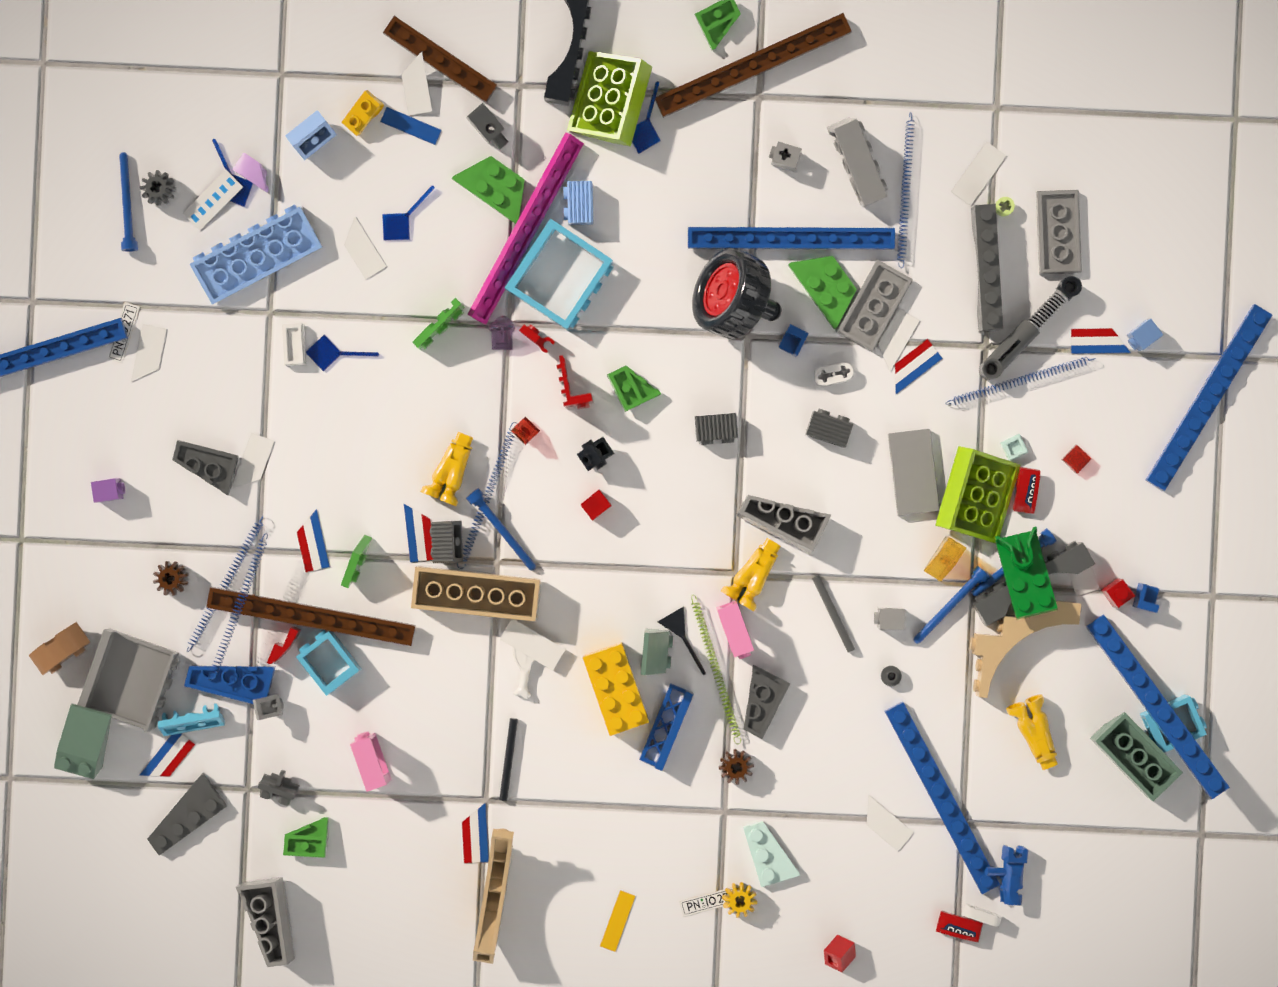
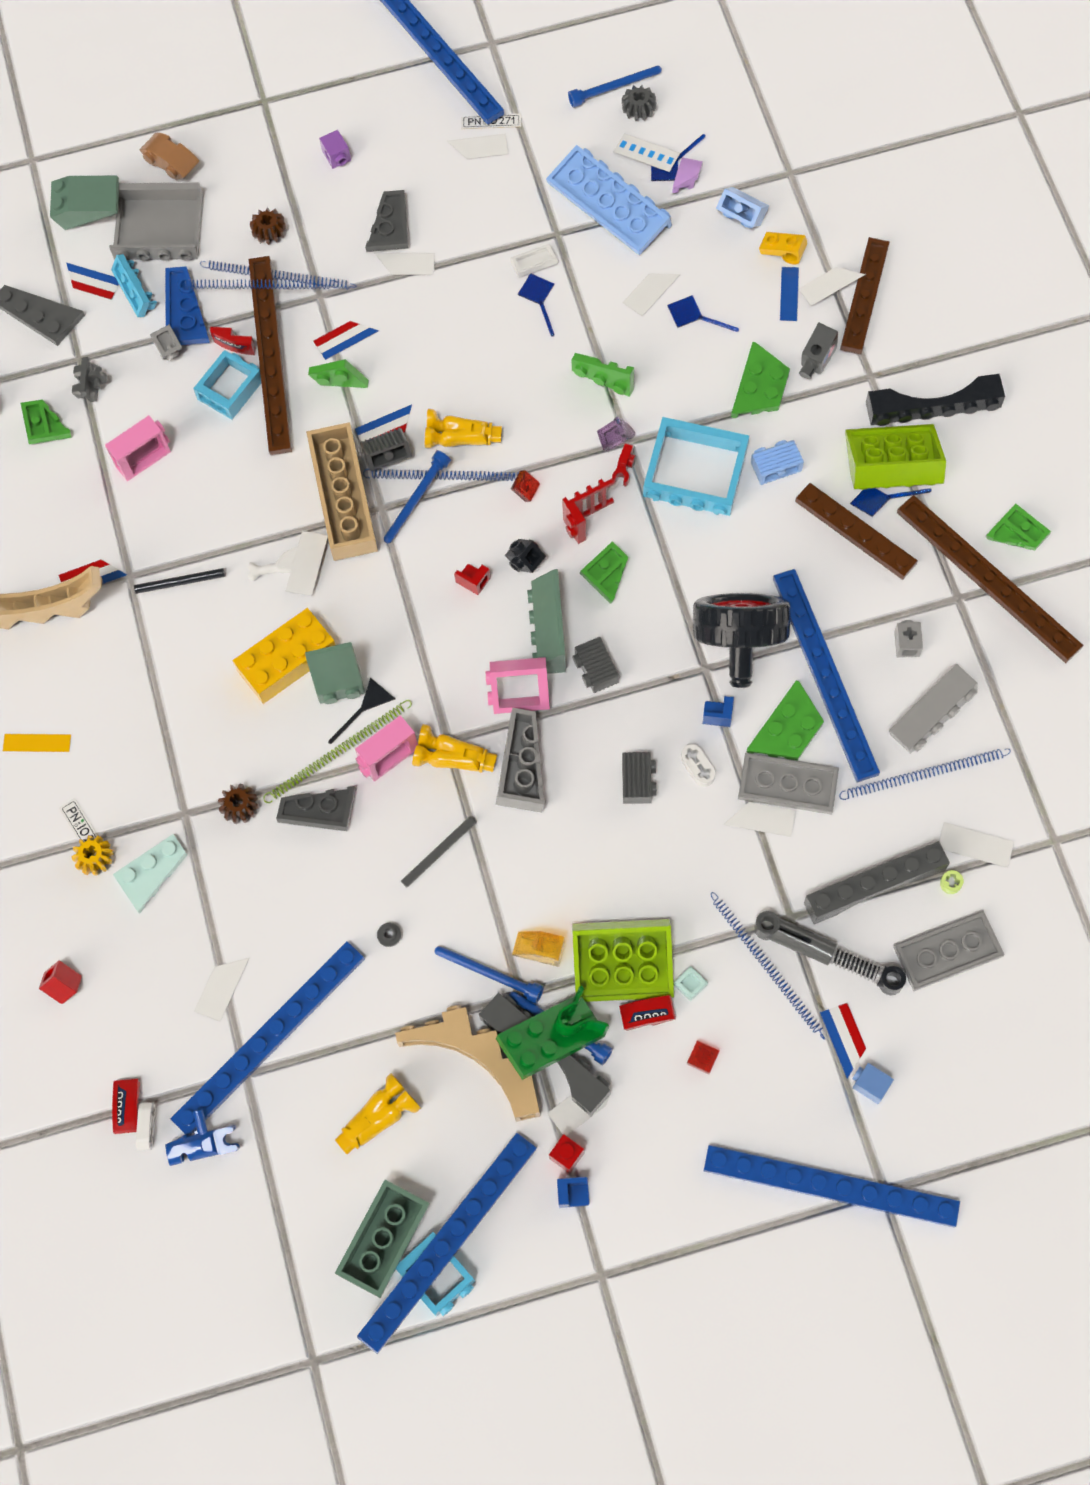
camera: 75 degrees right, 20 degrees down
dark pink plate [467,132,584,325] -> none
blue fence [639,683,694,771] -> none
light grey brick [874,607,905,630] -> none
light grey tile [888,429,939,516] -> none
sticker [895,339,943,394] -> none
none -> bright pink window [485,657,550,714]
none -> sand green slope [527,569,566,674]
none -> reddish brown plate [795,483,918,580]

